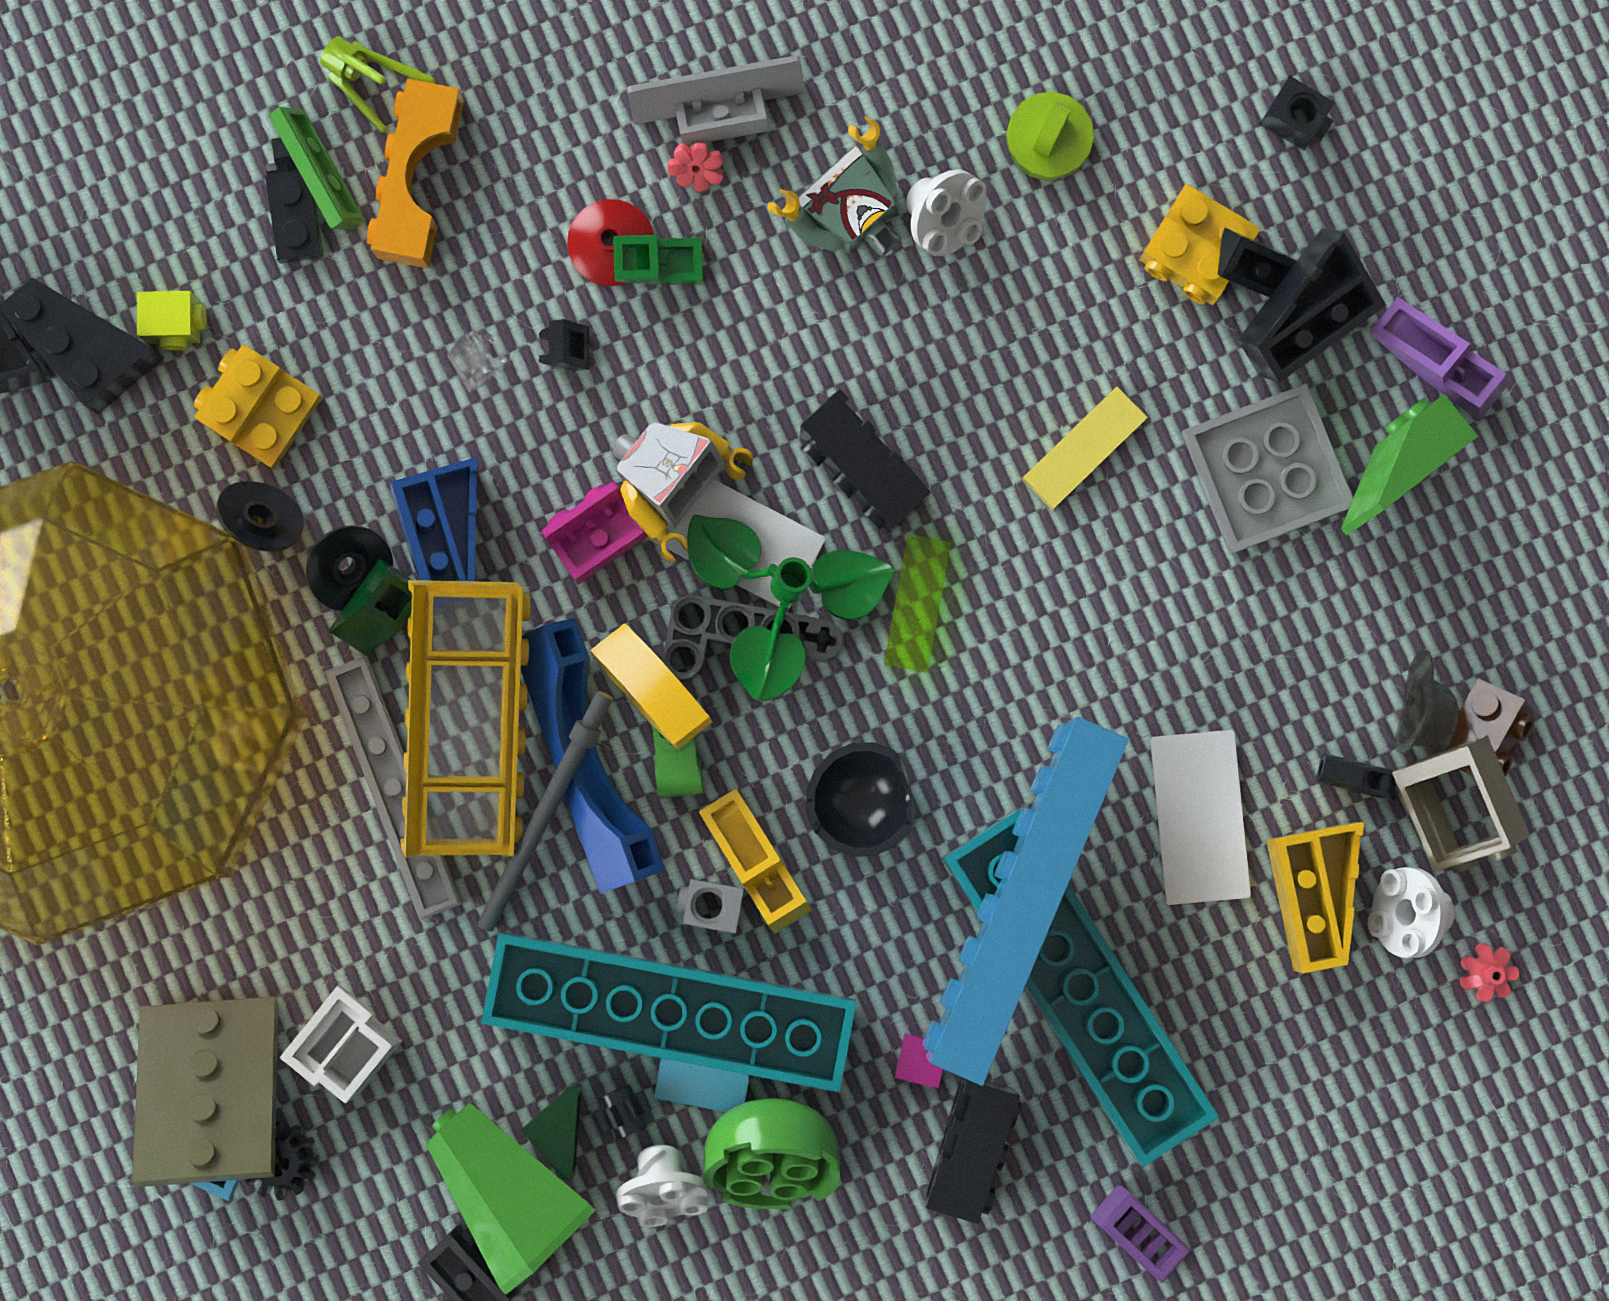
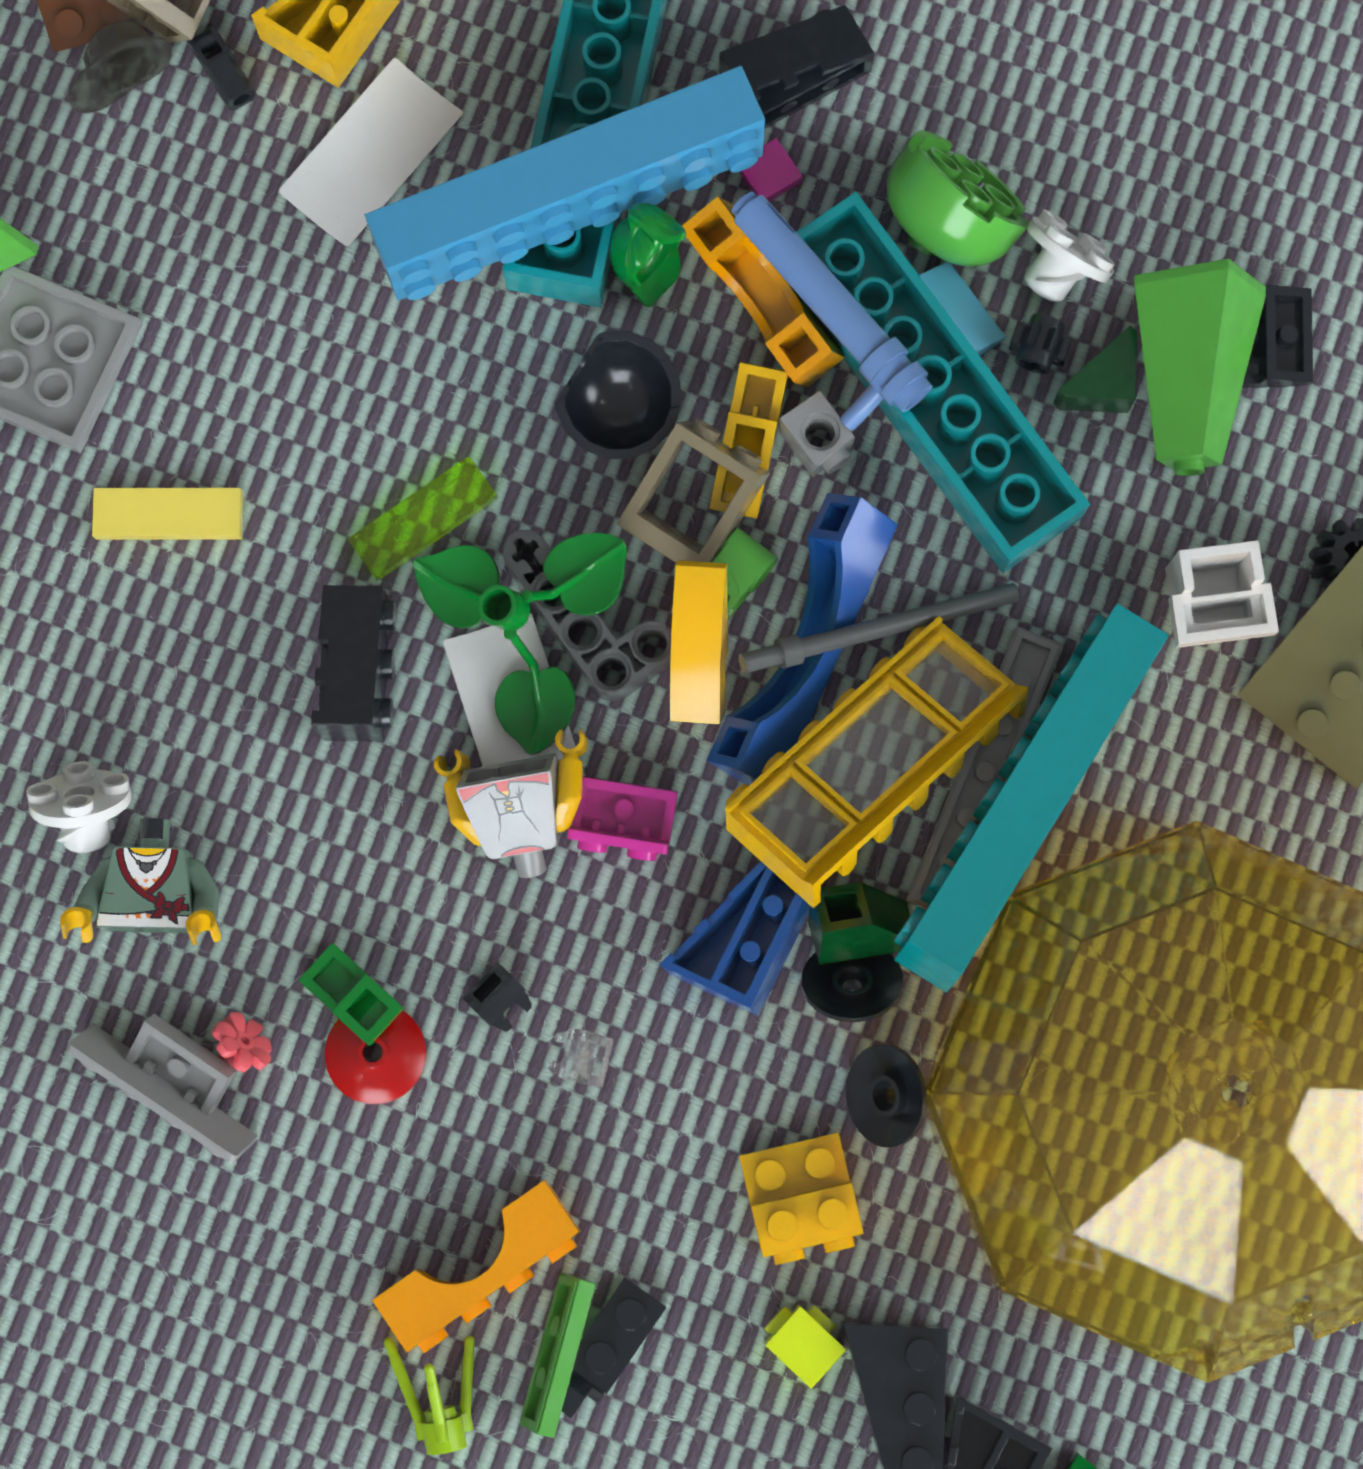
camera: 130 degrees left, 5 degrees down
none -> green hair [610,203,686,307]
none -> dark tan window [616,418,770,563]
none -> light orange arch [682,196,845,388]
none -> medium blue cylinder [732,191,932,430]
none -> teal brick [894,603,1169,993]

